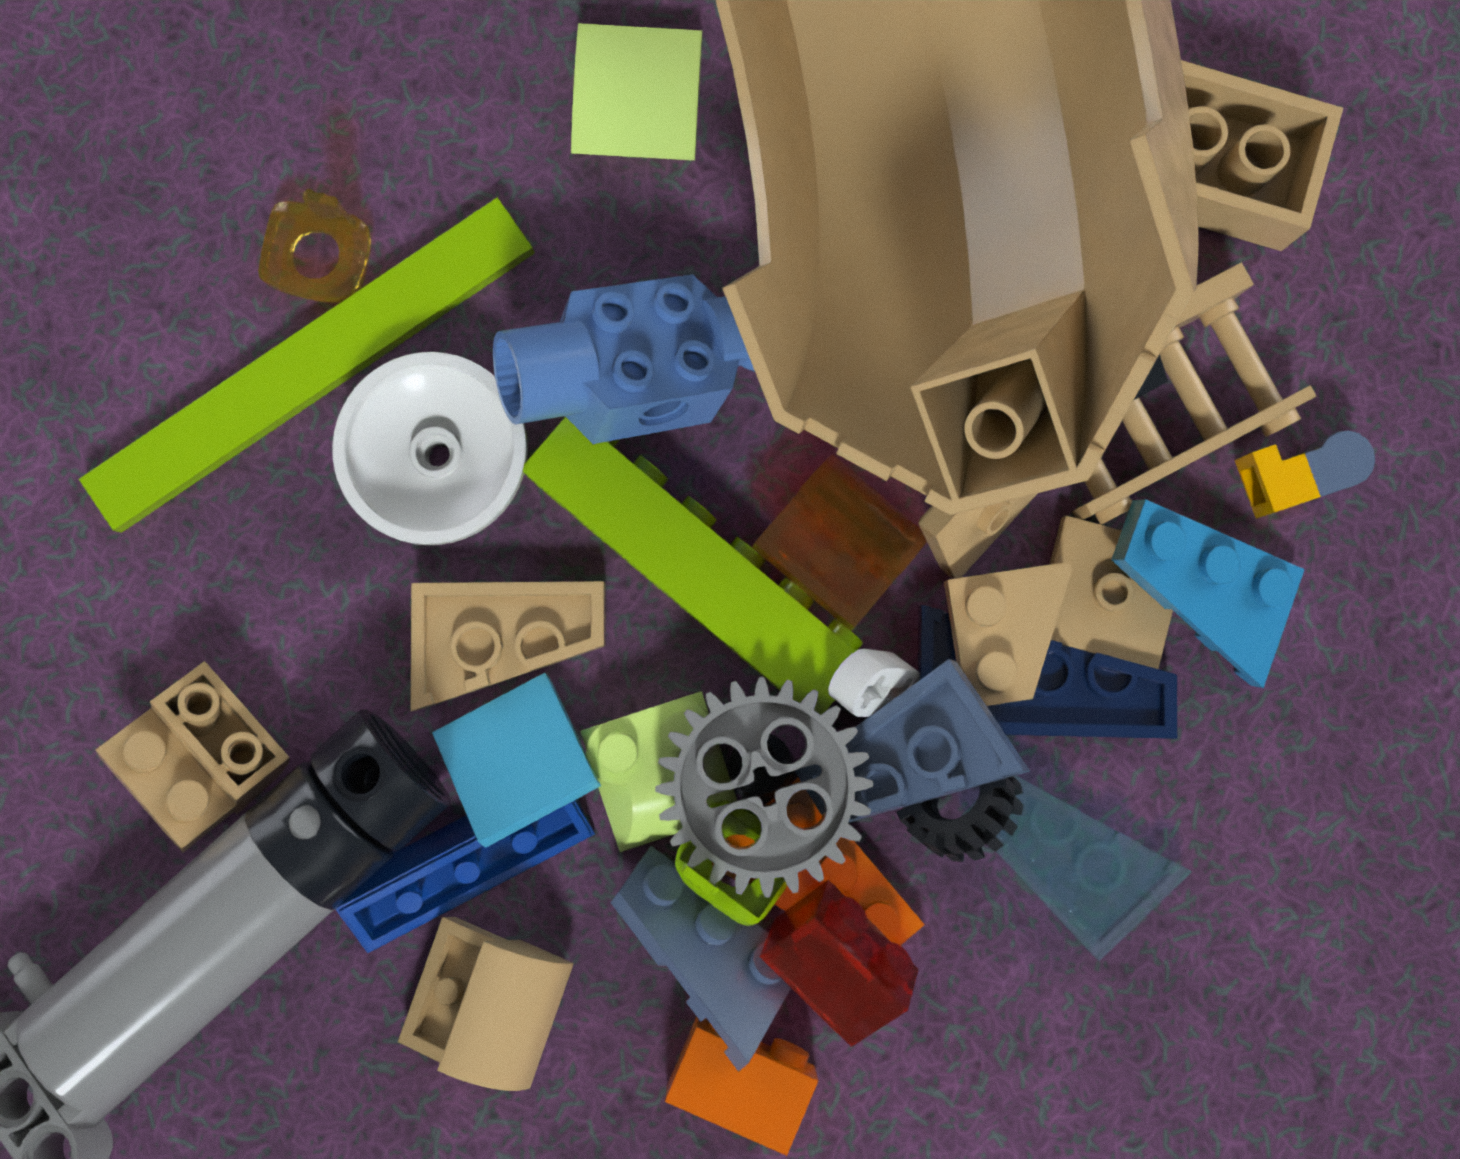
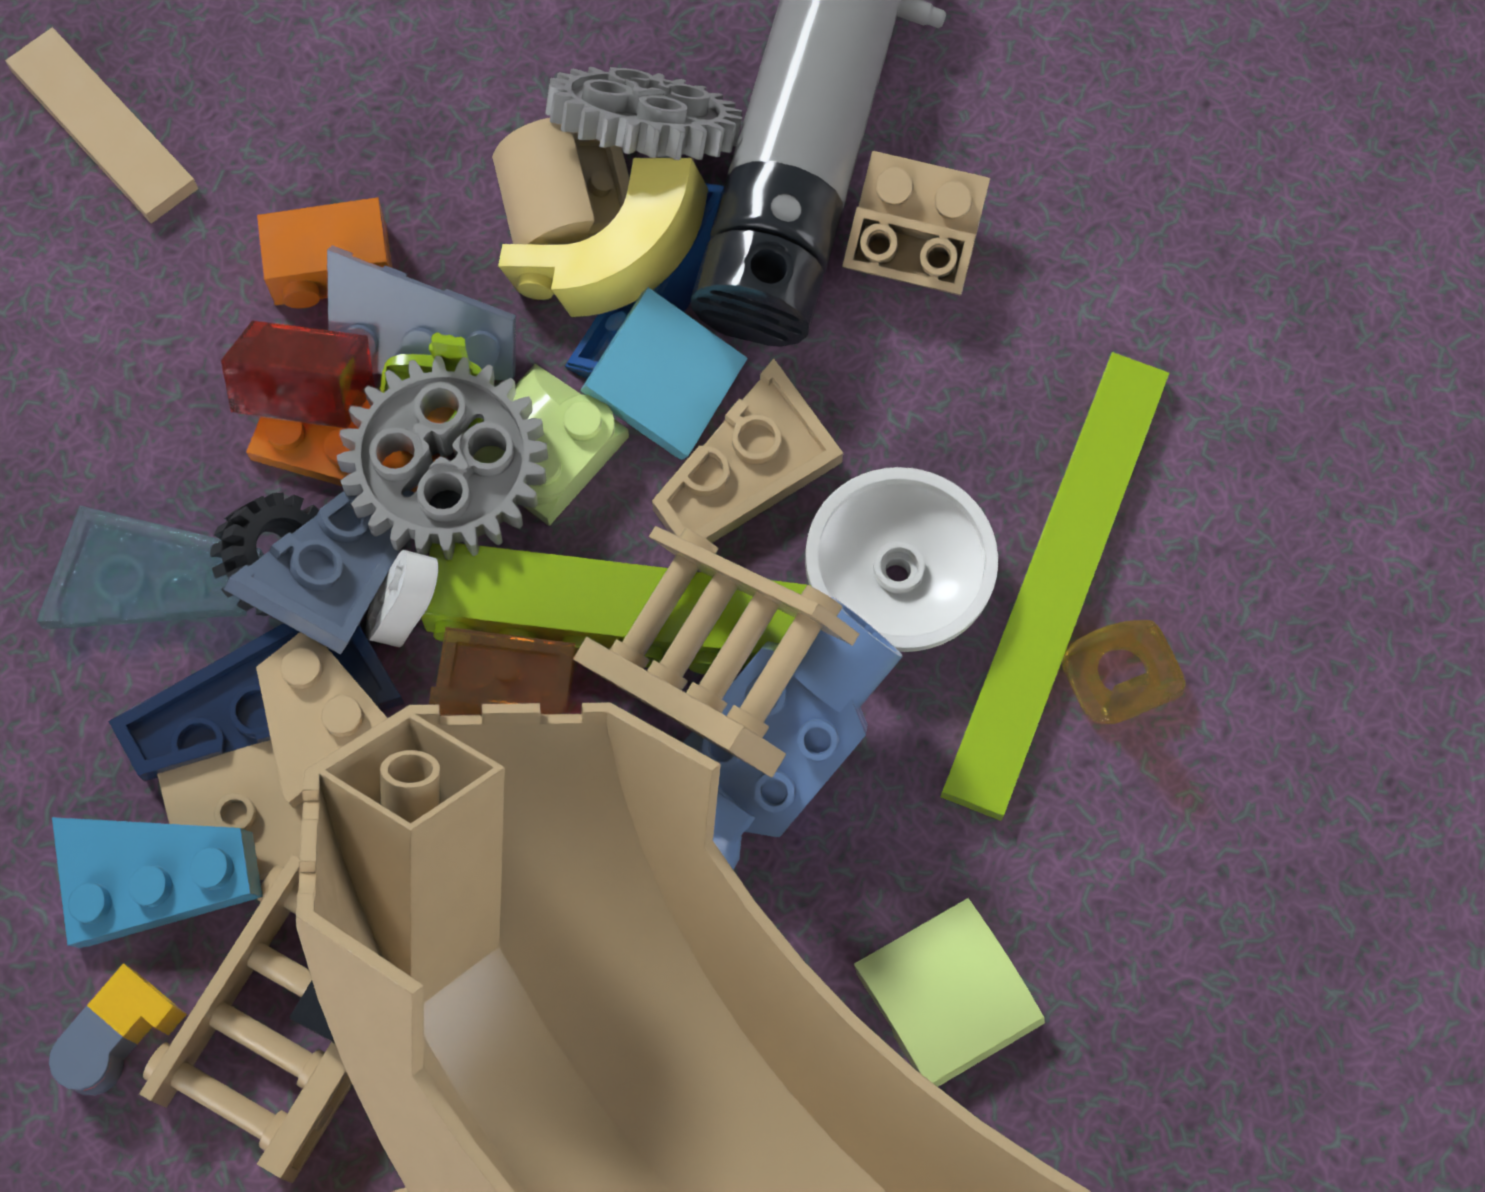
camera: 150 degrees right, 15 degrees down
none -> light yellow arch [498,158,708,317]
none -> light grey gear [545,67,742,160]
none -> tan fence [573,526,860,778]

